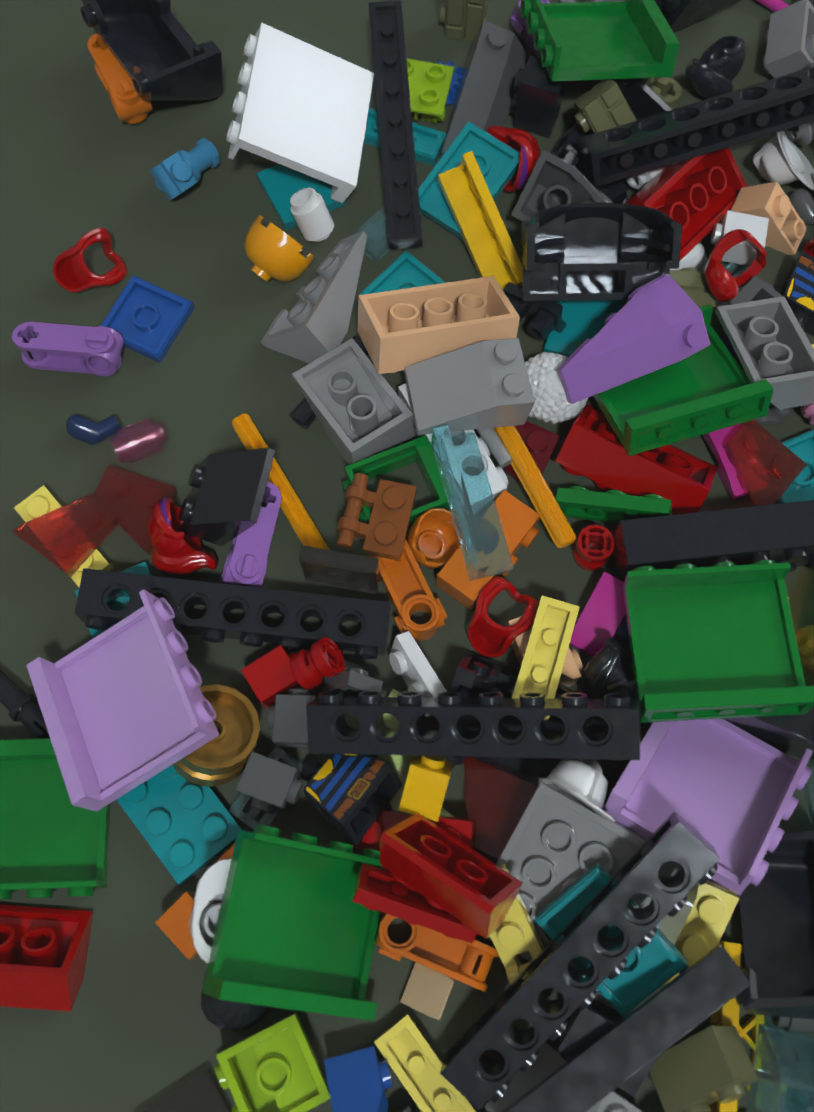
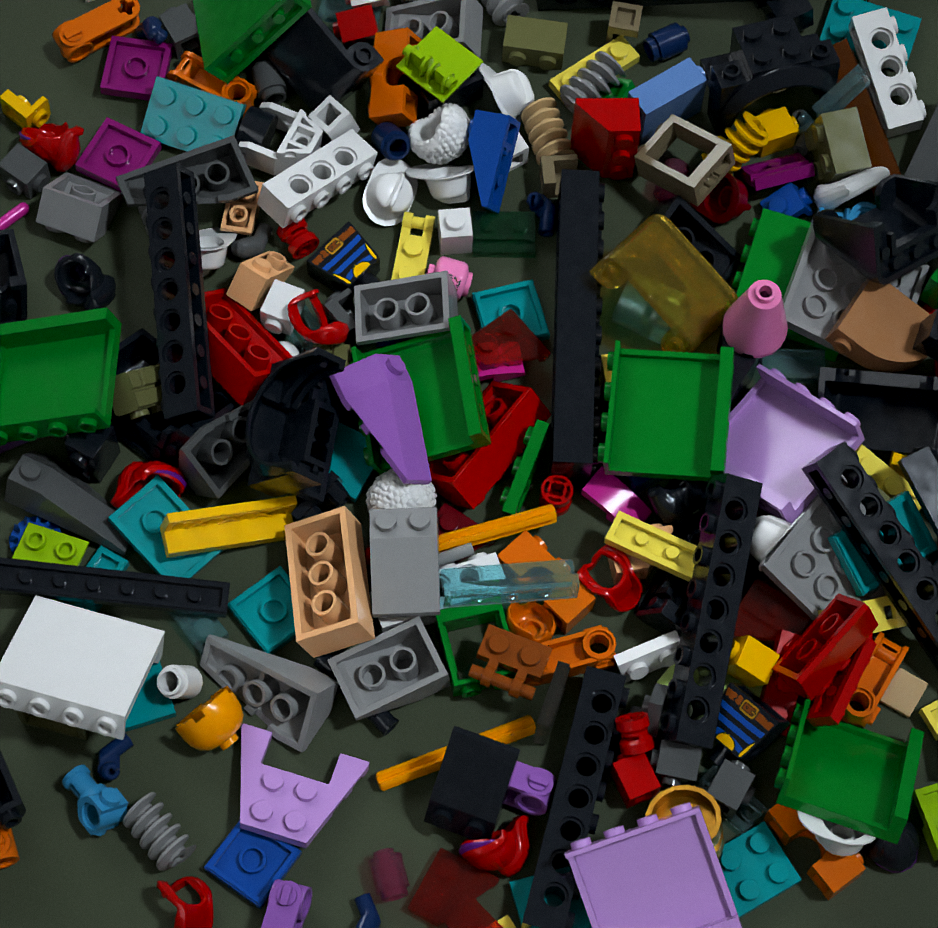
camera: 85 degrees left, 5 degrees down
none -> dark blue arm [97,733,134,781]
none -> light grey piece [123,792,196,871]
none -> lavender wing [240,723,370,849]

